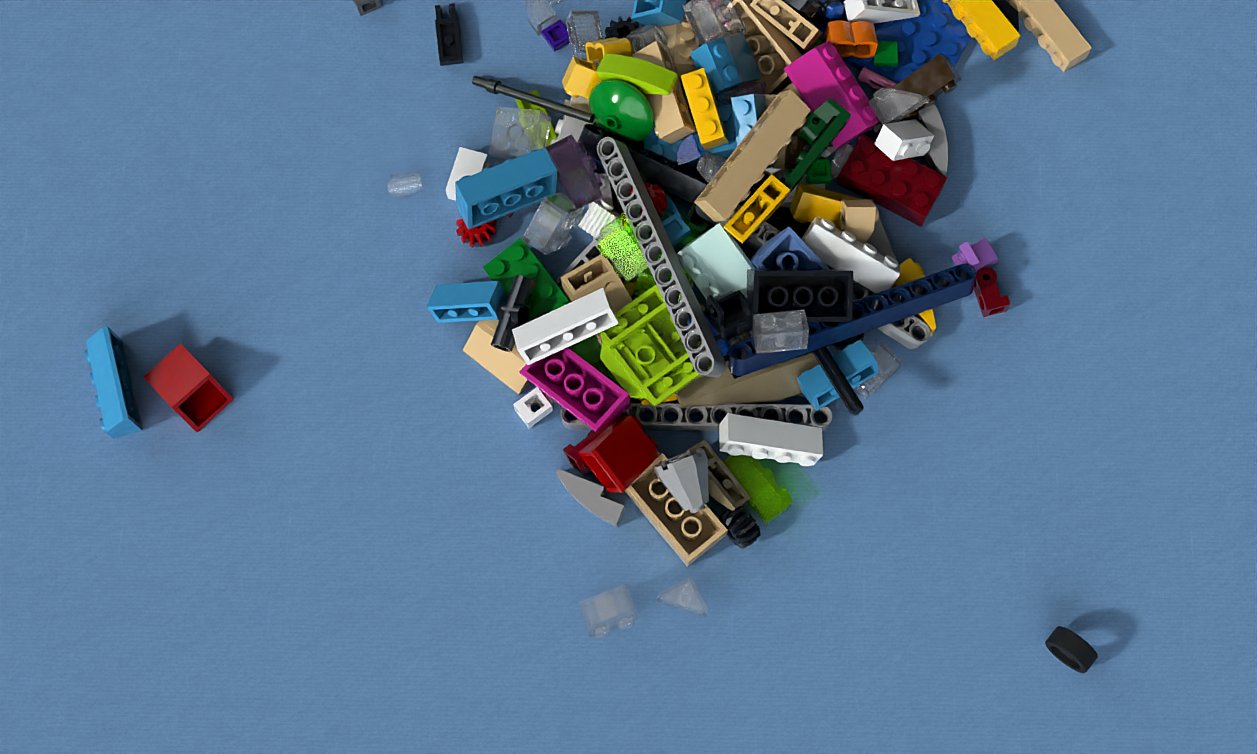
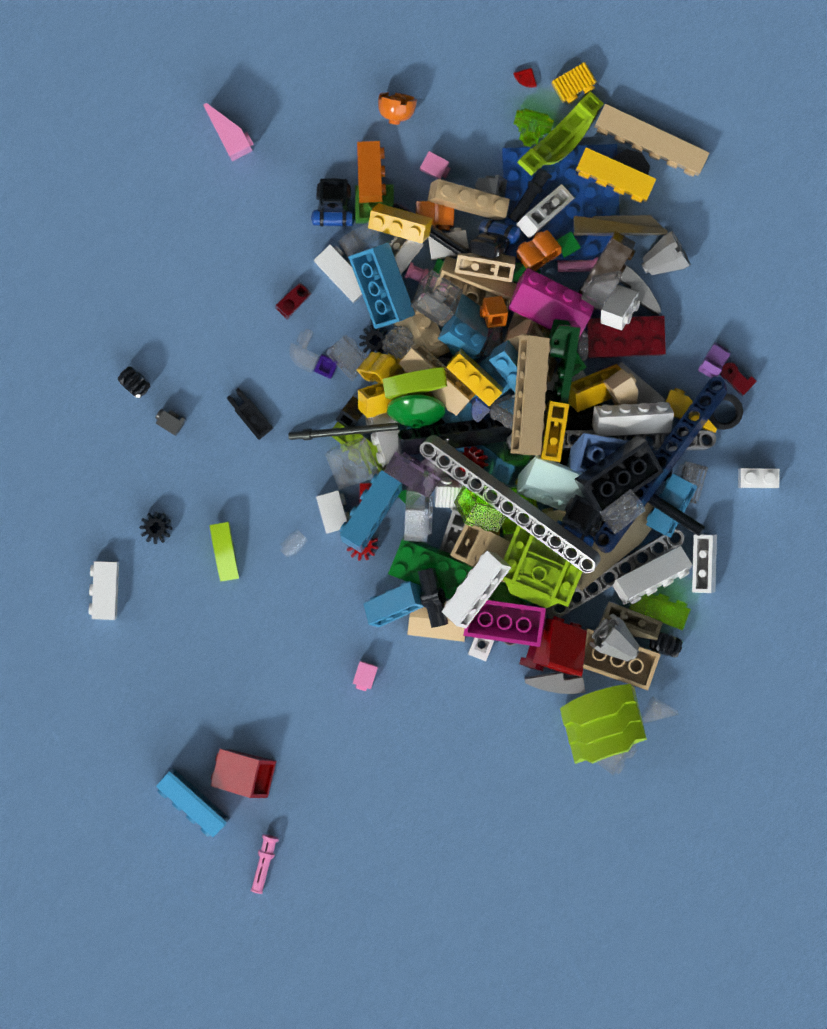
camera: 30 degrees left, 15 degrees up
none -> white brick [89,561,119,620]
none -> black gear [139,512,173,544]
none -> lime slope [209,522,239,582]
none -> bright pink pin [250,834,279,894]
none -> black brick [336,396,364,427]
none -> bright pink brick [353,661,378,691]
none -> orange brick [480,296,508,328]
none -> lime slope [560,684,647,764]
none -> dark tan wedge [573,215,668,236]
none -> light grey cone [641,231,691,275]
none -> white brick [692,534,717,593]
none -> black tyre [707,393,743,430]
none -> white brick [738,468,780,488]

